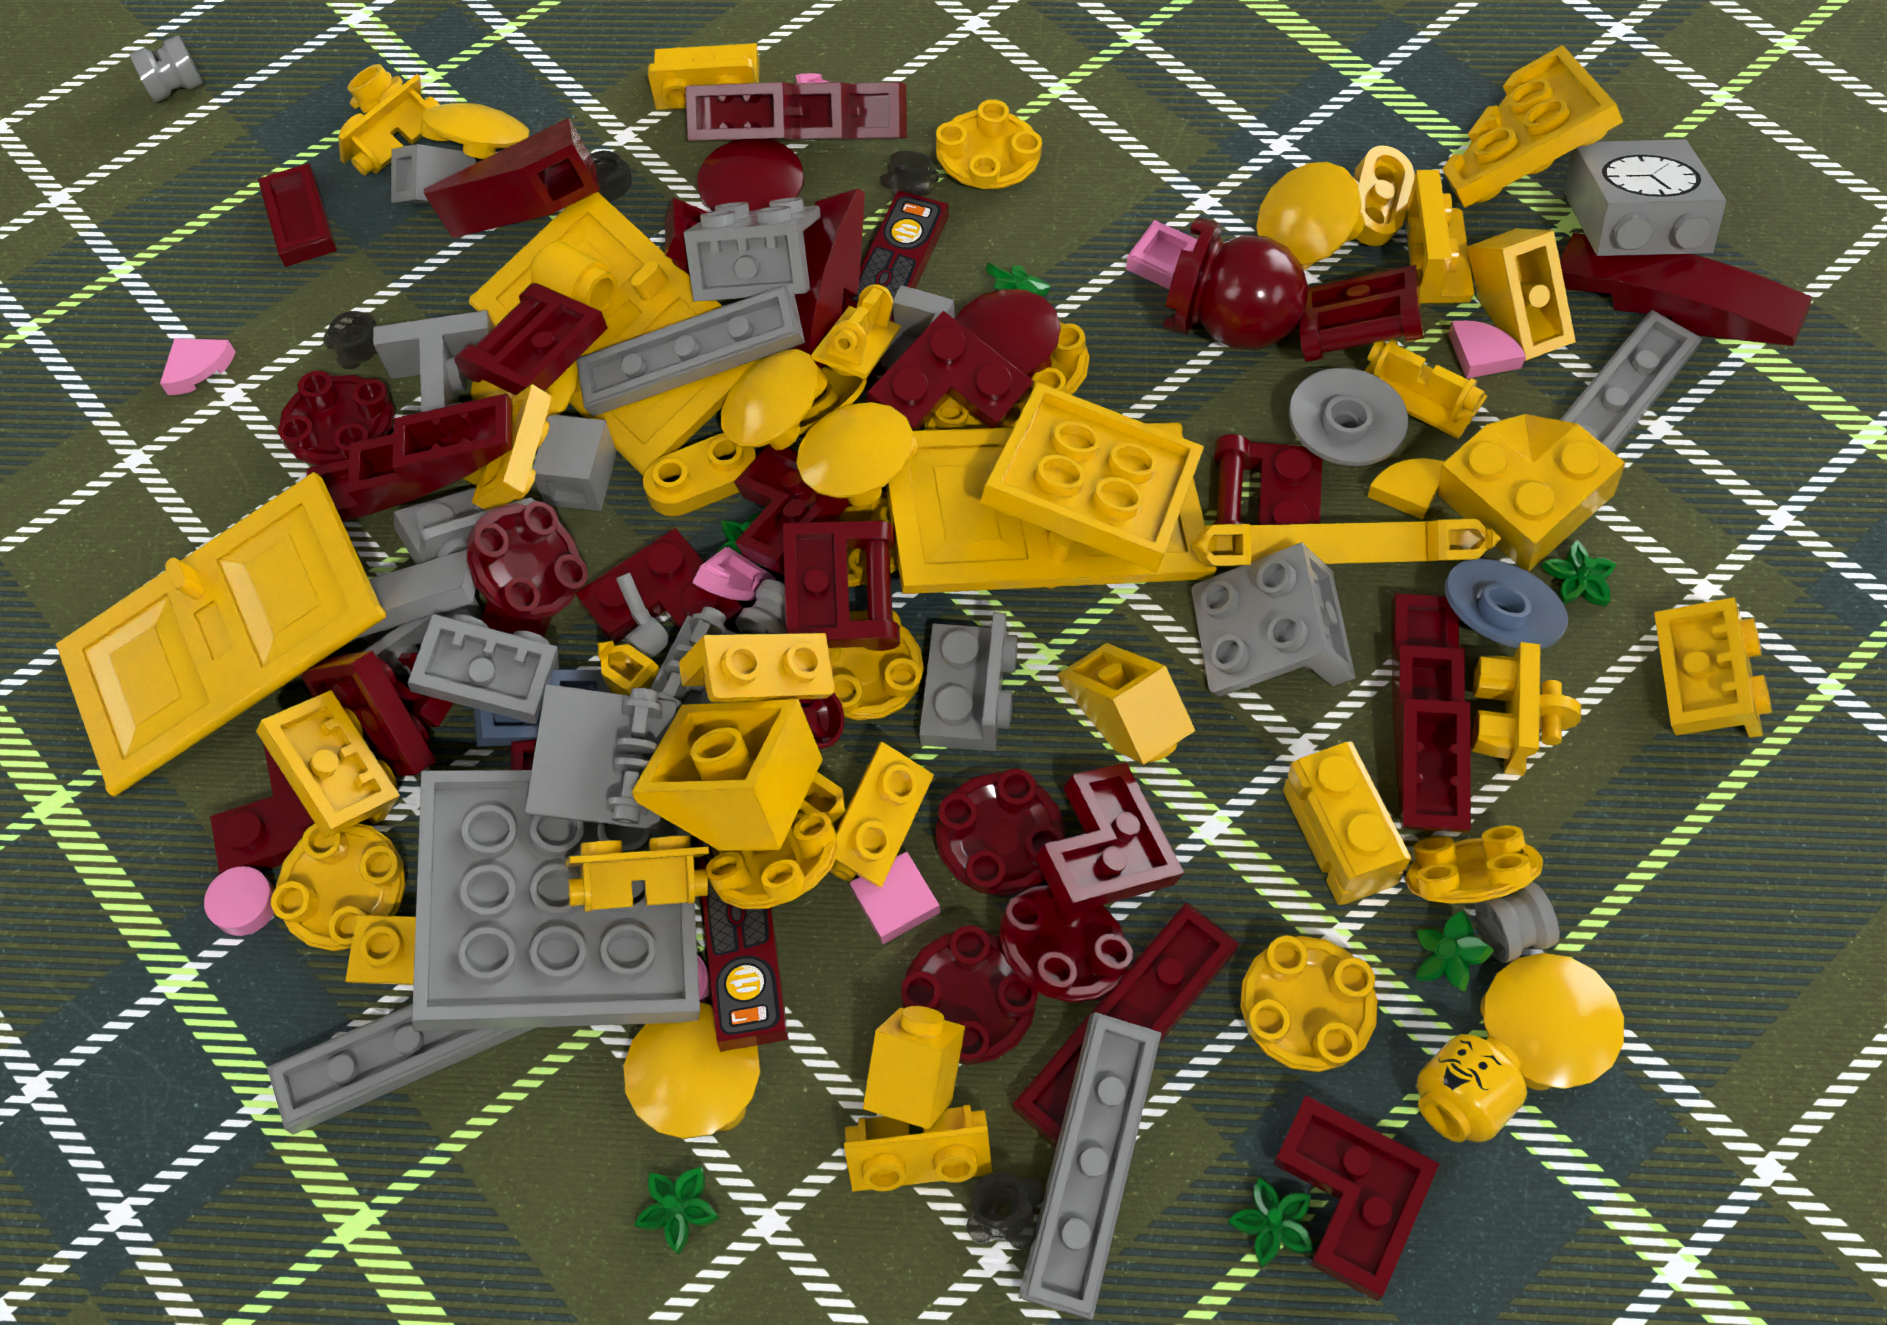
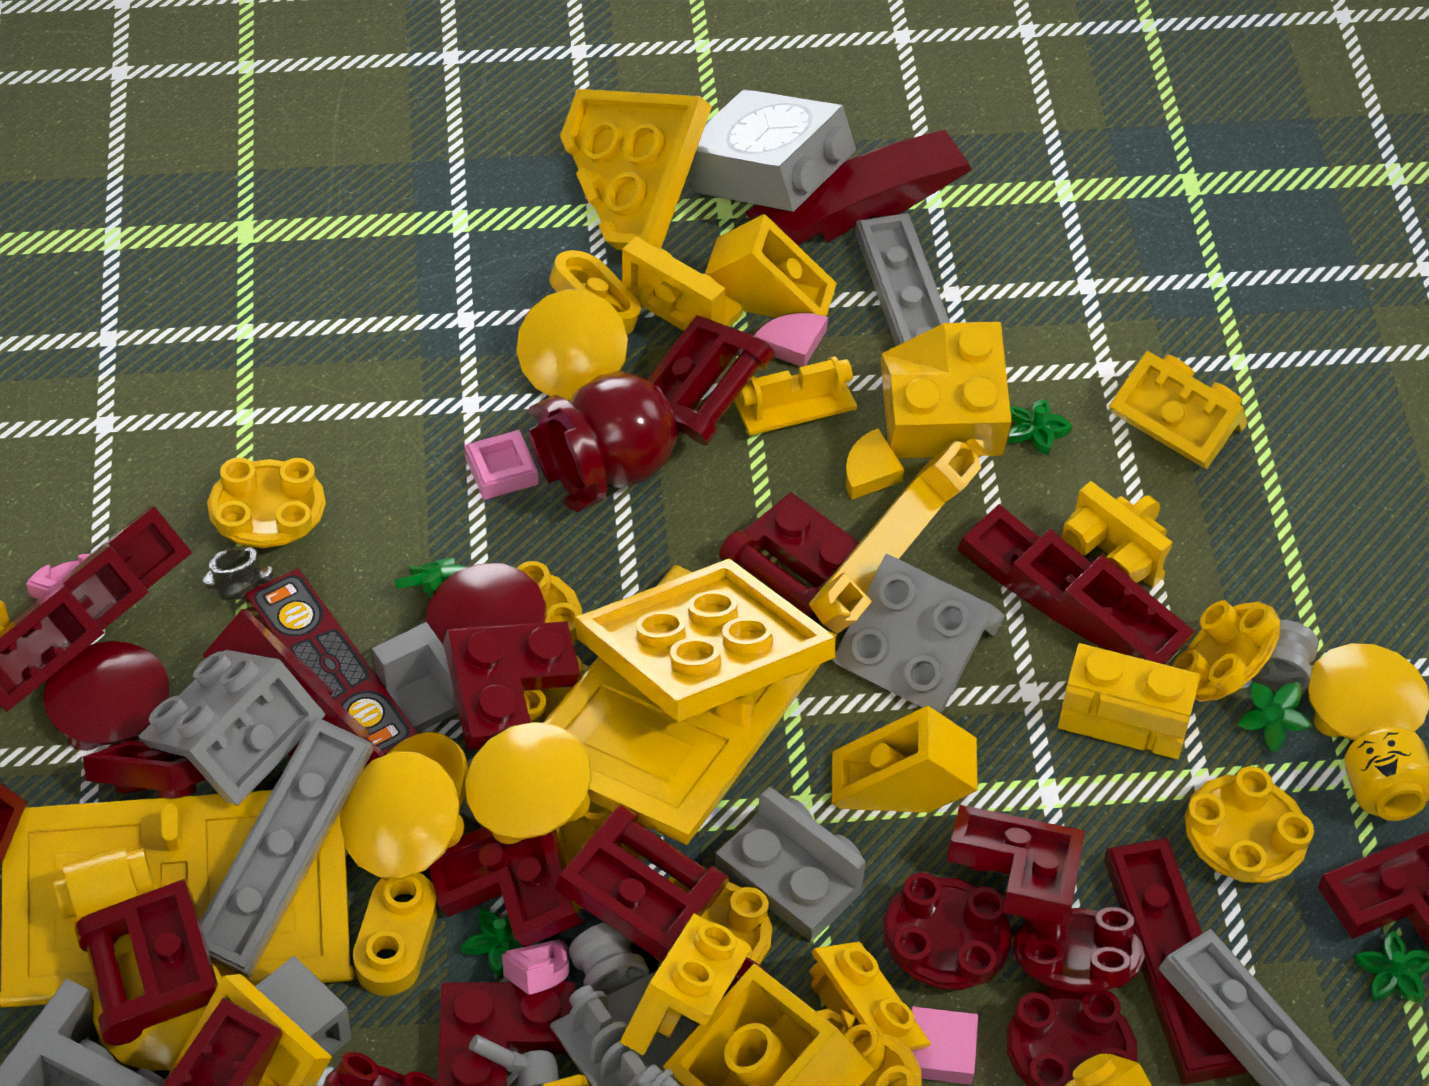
camera: 60 degrees left, 10 degrees down
yellow hinge [811,284,902,380] -> none
light grey dish [1289,368,1408,466] -> none
sand blue dish [1445,558,1568,649] -> none

